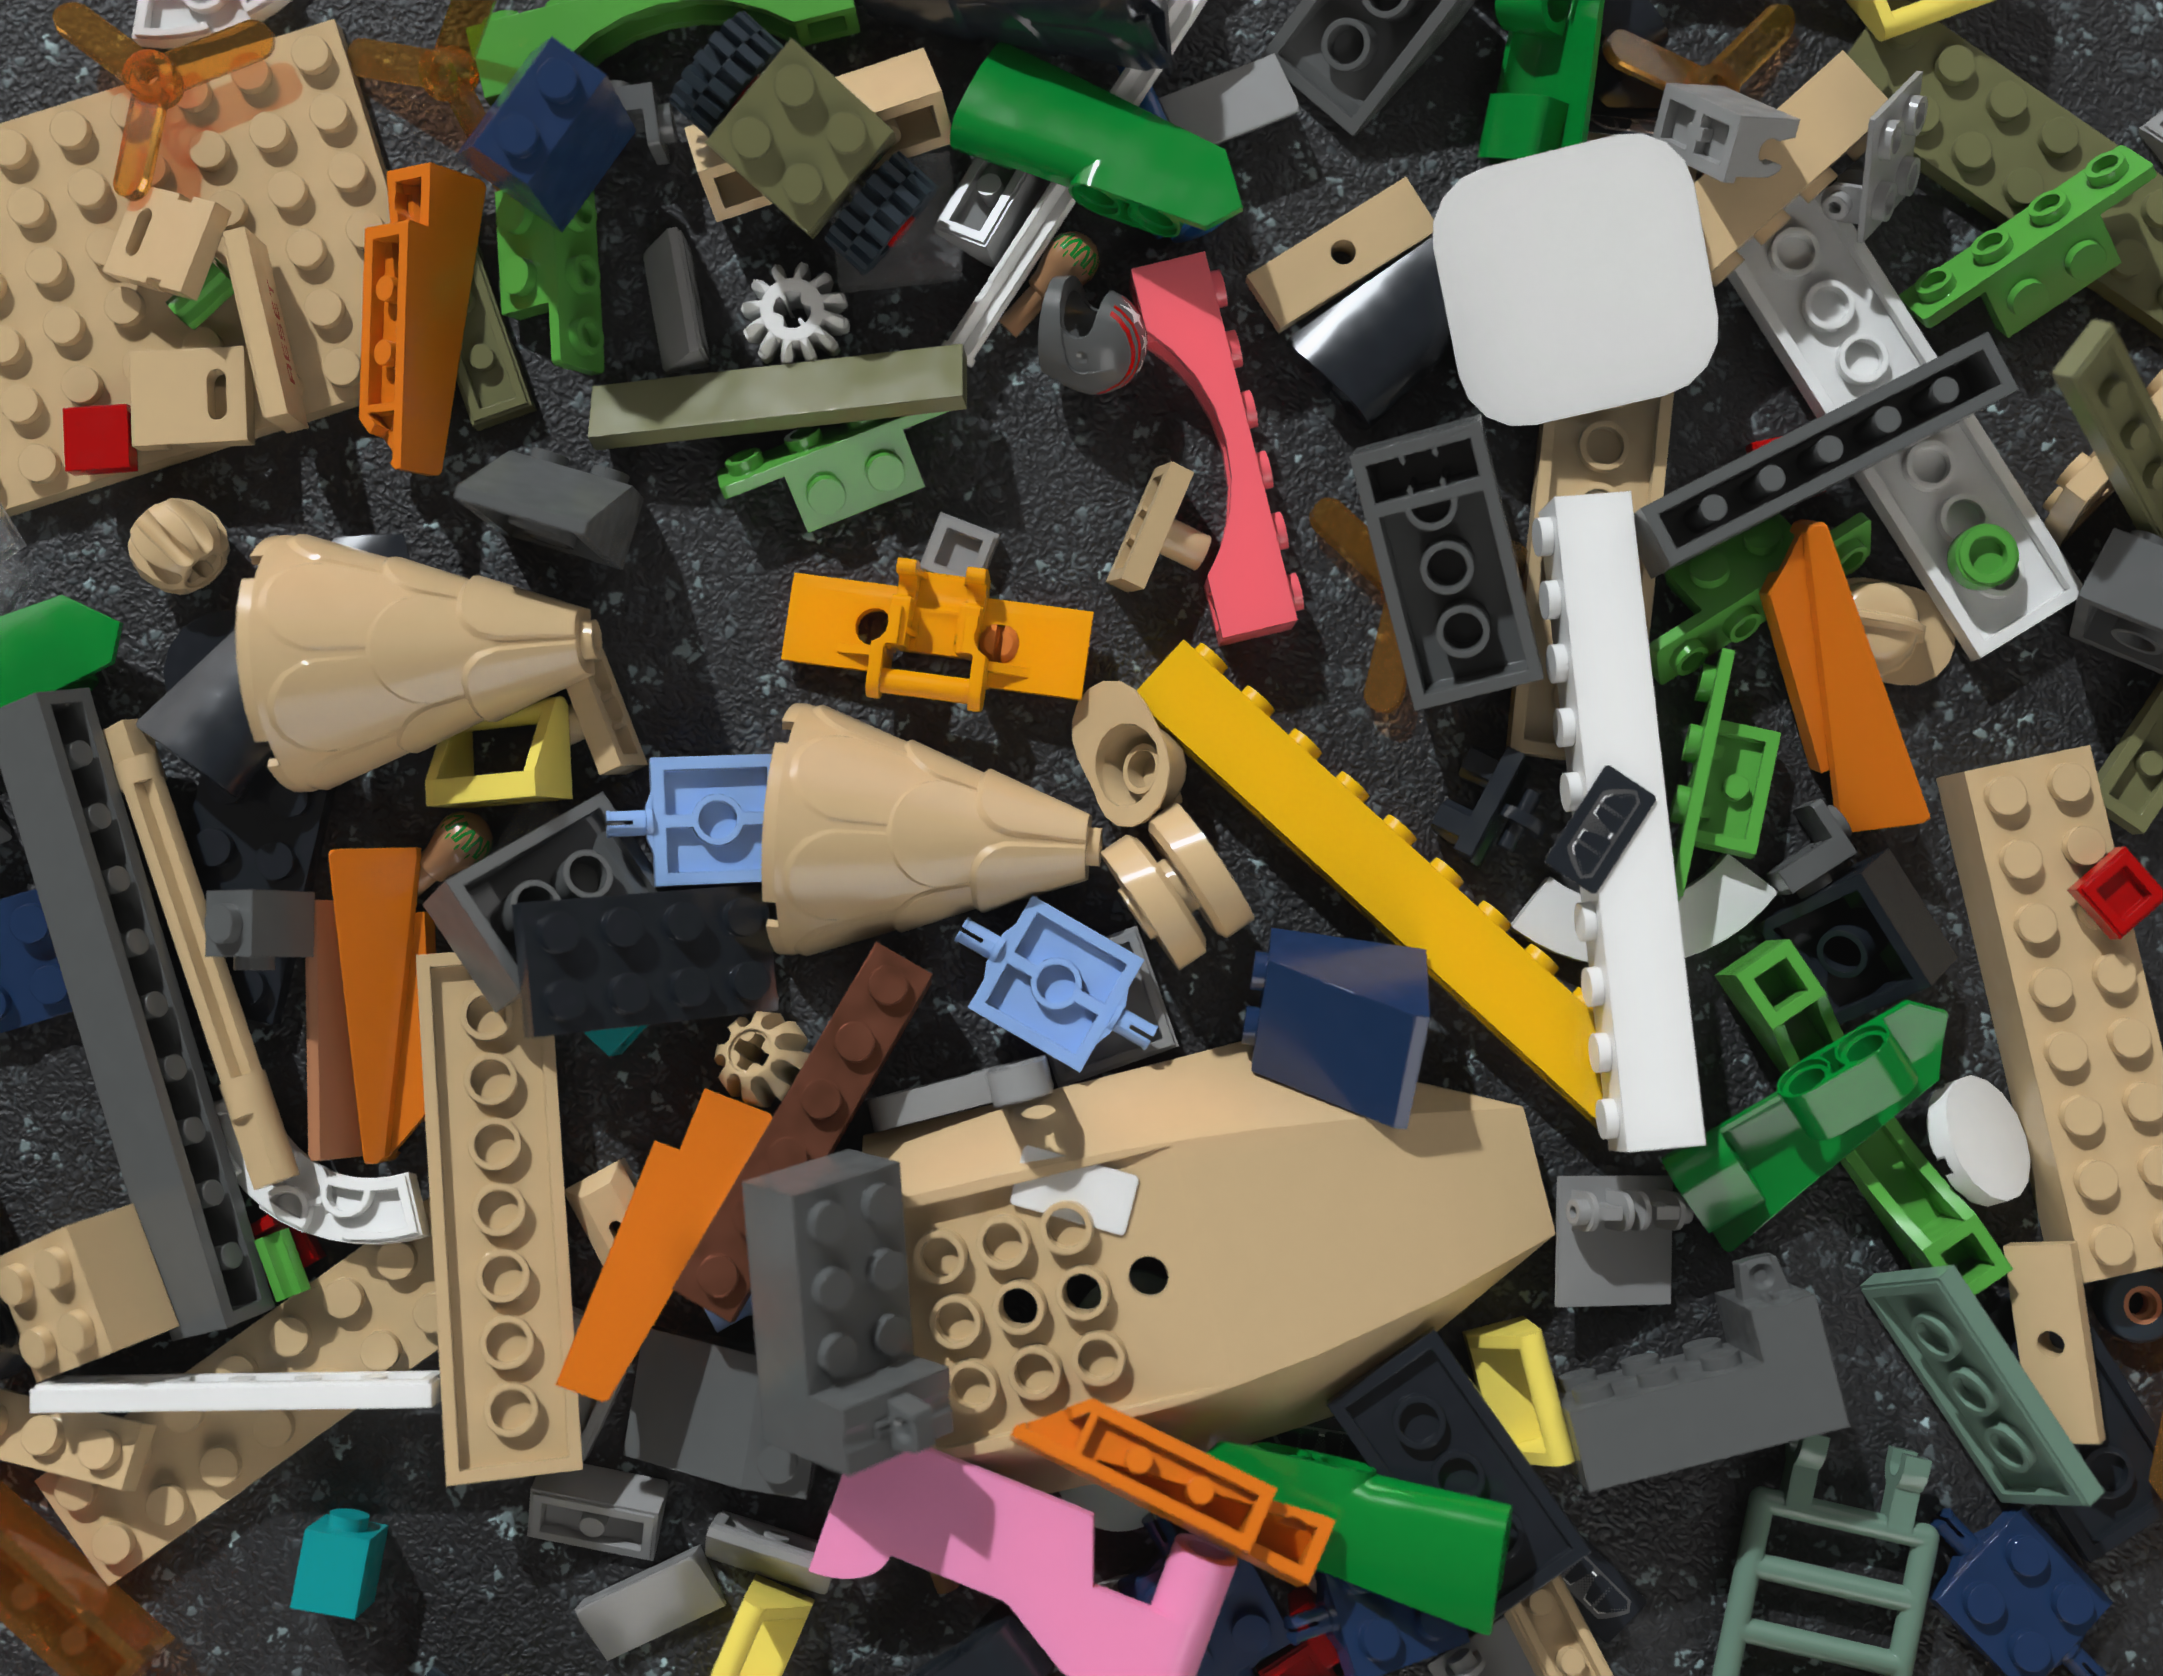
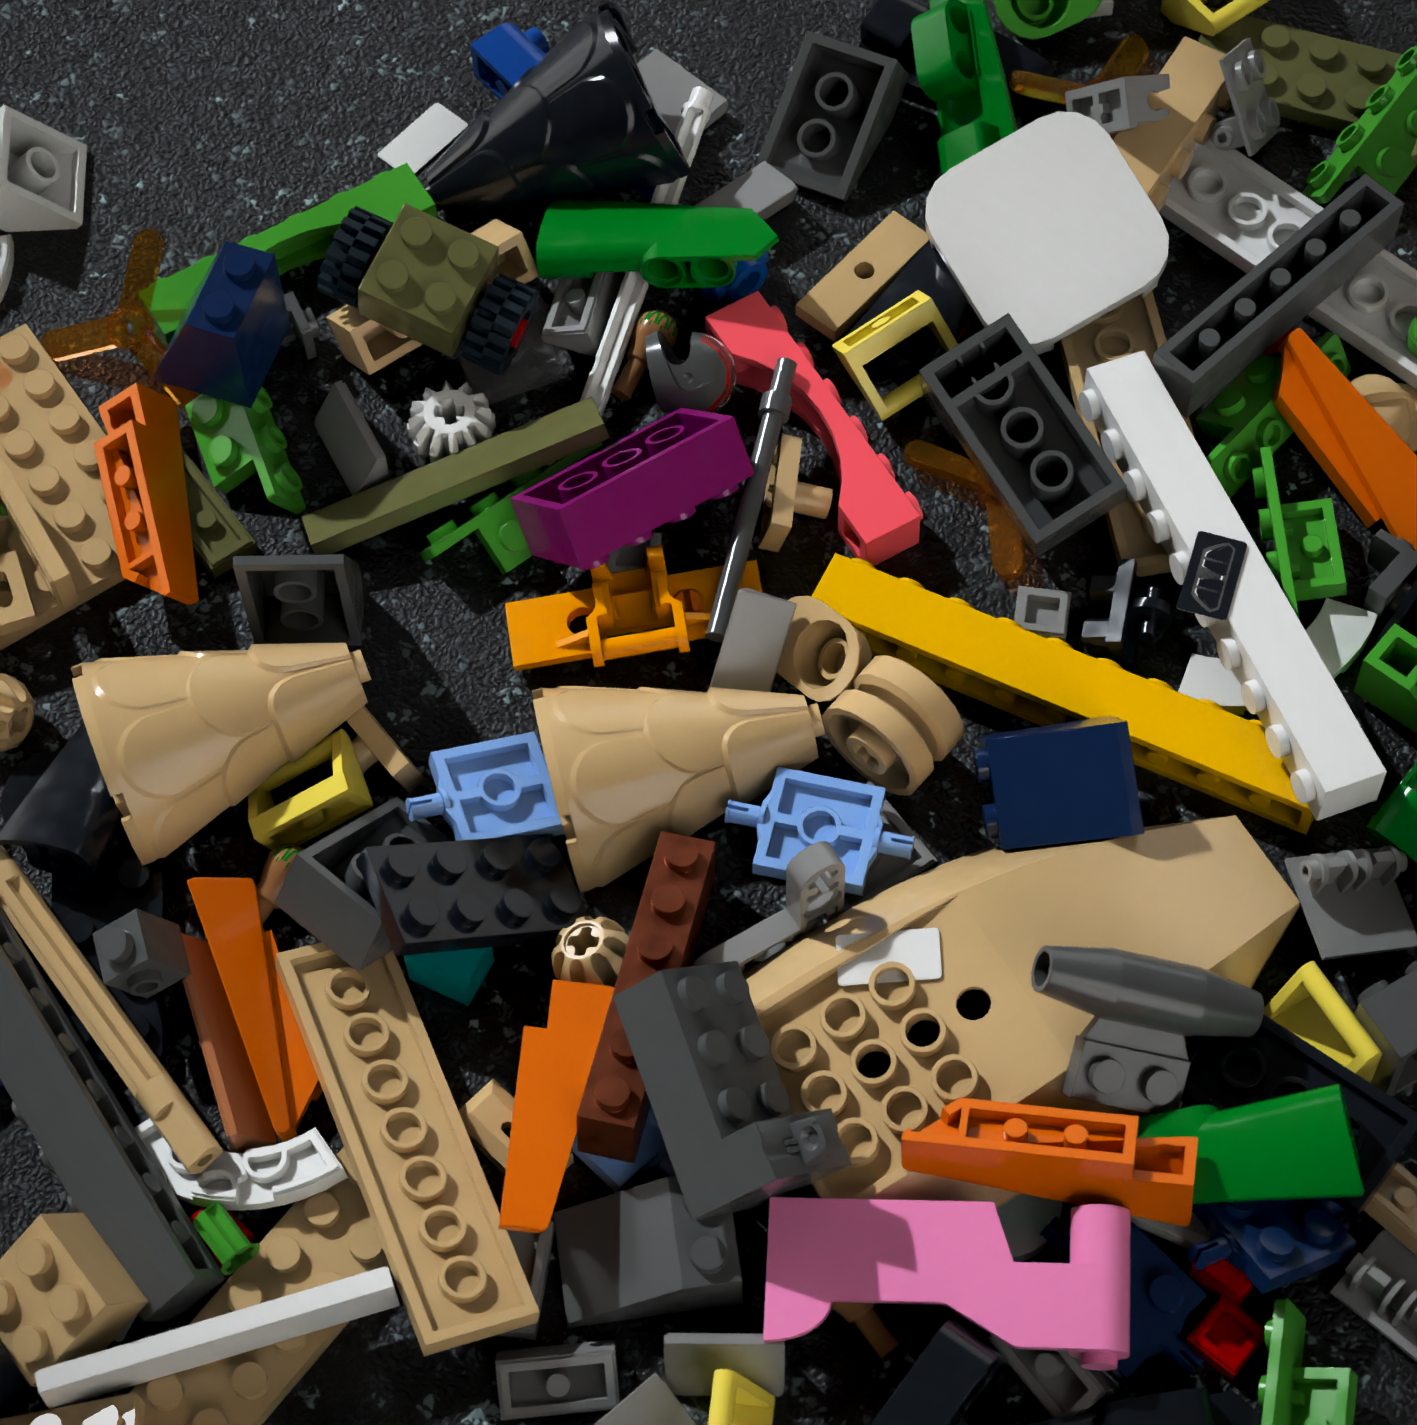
camera: 10 degrees left, 25 degrees down
none -> magenta brick [510,407,755,570]
none -> dark grey bar [705,358,797,643]
none -> light grey slope [709,587,797,692]
none -> light yellow tile [831,290,958,421]
none -> light grey tile [1014,586,1072,641]
none -> dark grey plate [1031,945,1264,1114]

